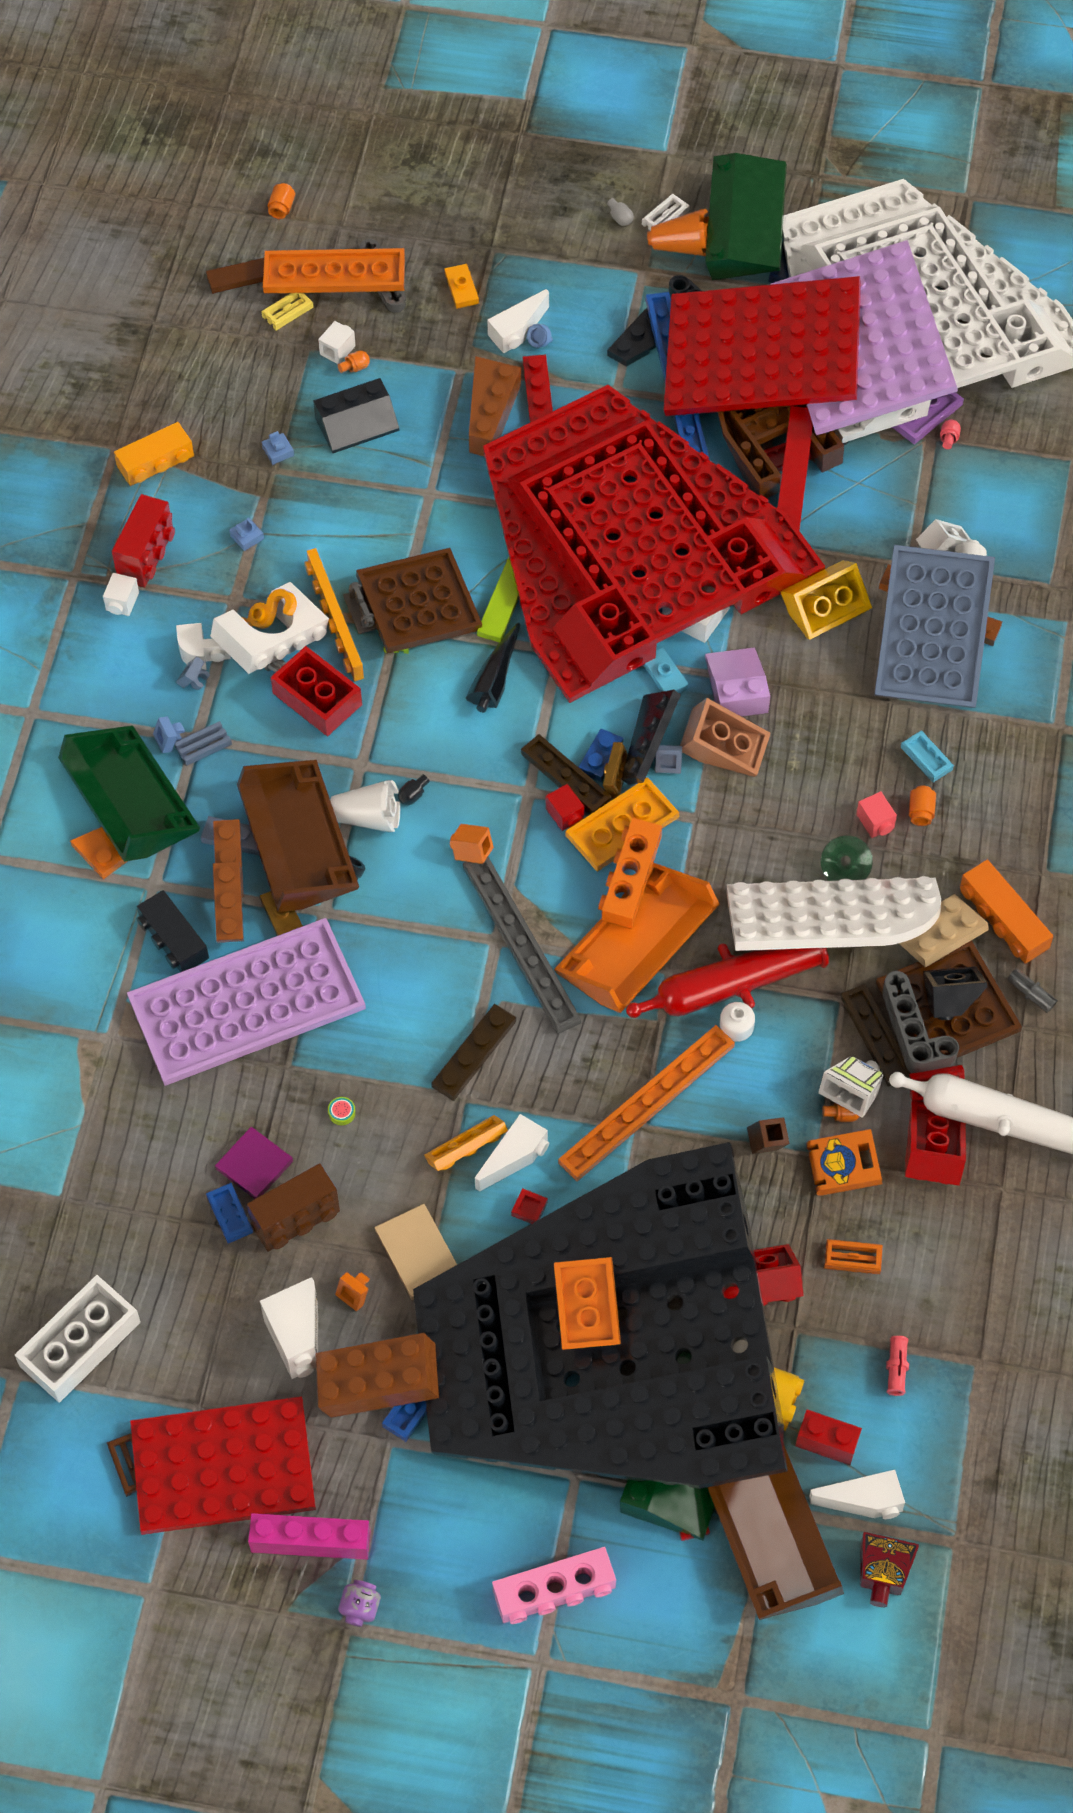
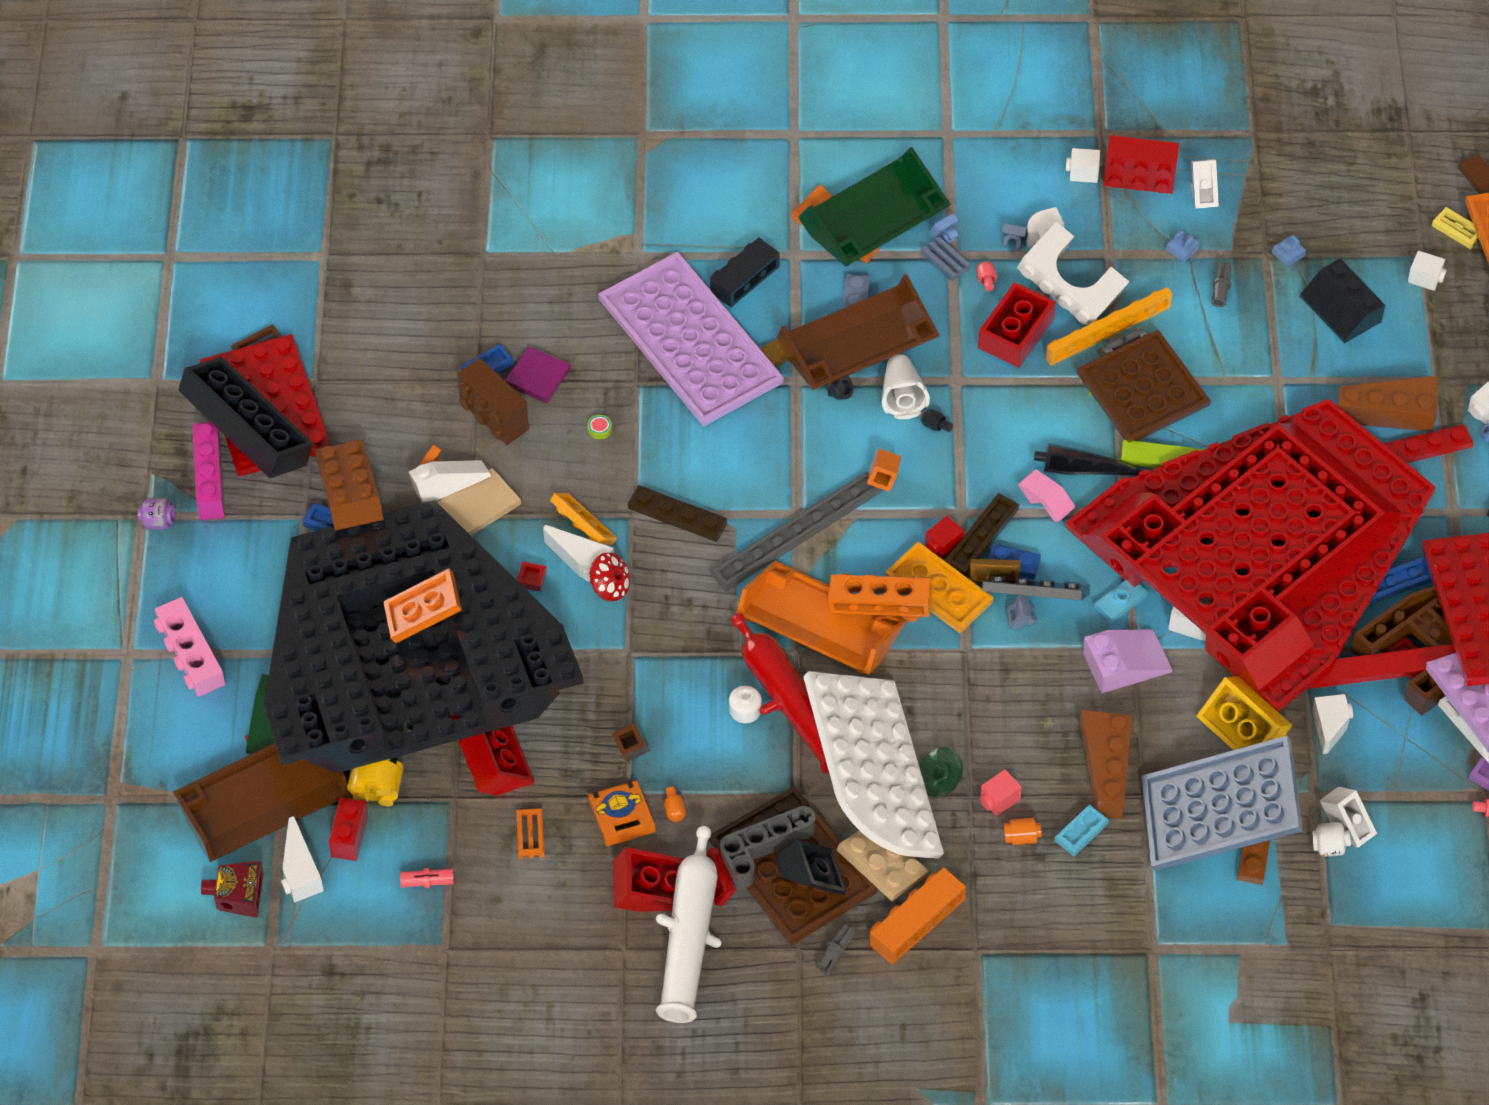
camera: 80 degrees right, 5 degrees down
white brick [15,1275,141,1403] -> none
light orange brick [114,422,194,486] -> none
dark orange bracket [213,819,244,943] -> none
light orange piece [242,589,297,629] -> none
white slope [260,1277,318,1379] -> none
orange cylinder [338,351,370,373] -> none
orange plate [558,1025,735,1182] -> none
nougat slope [680,698,771,777] -> none
white torso [818,1057,883,1117] -> none
none -> black brick [178,356,314,479]
none -> white slope [409,460,491,503]
none -> red dish [589,553,630,602]
none -> coral cylinder [977,261,997,291]
none -> bright pink slope [1018,470,1076,522]
none -> dark orange wedge [1079,710,1132,819]
none -> white slope [1189,159,1219,208]
none -> dark grey axle [1211,262,1232,307]
none -> white slope [1312,694,1353,754]

